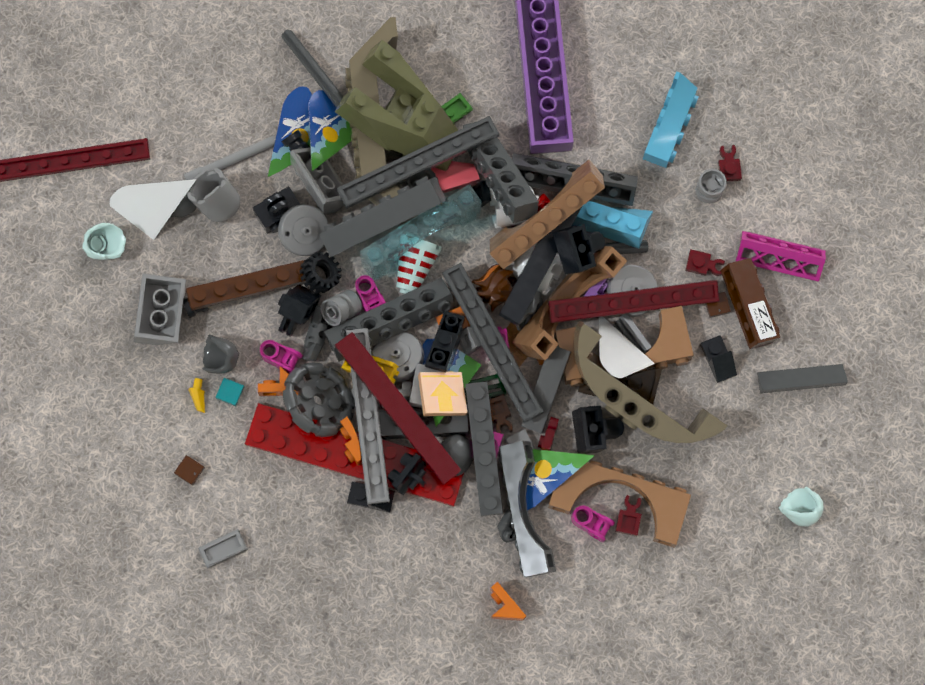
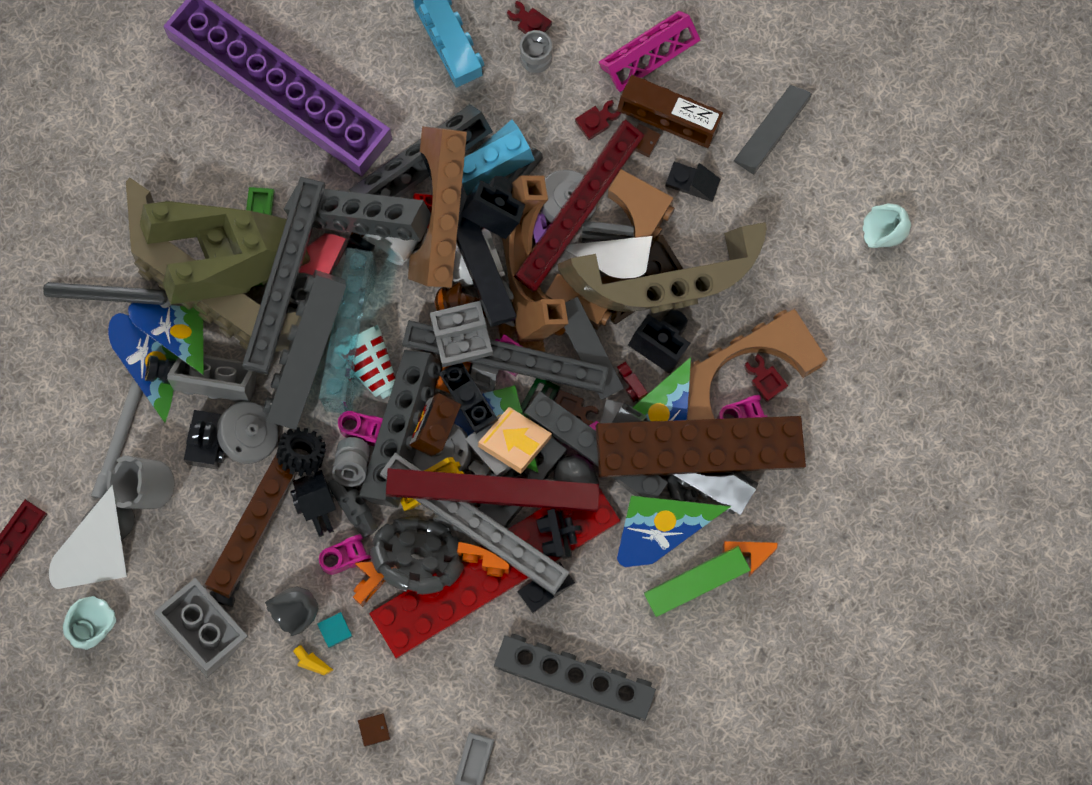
camera: 45 degrees left, 0 degrees up
none -> reddish brown brick [409,393,461,457]
none -> light grey slope [430,301,493,367]
none -> dark grey brick [494,633,656,722]
none -> reddish brown plate [595,416,806,477]
none -> sticker [617,496,731,567]
none -> bright green tile [644,545,751,617]

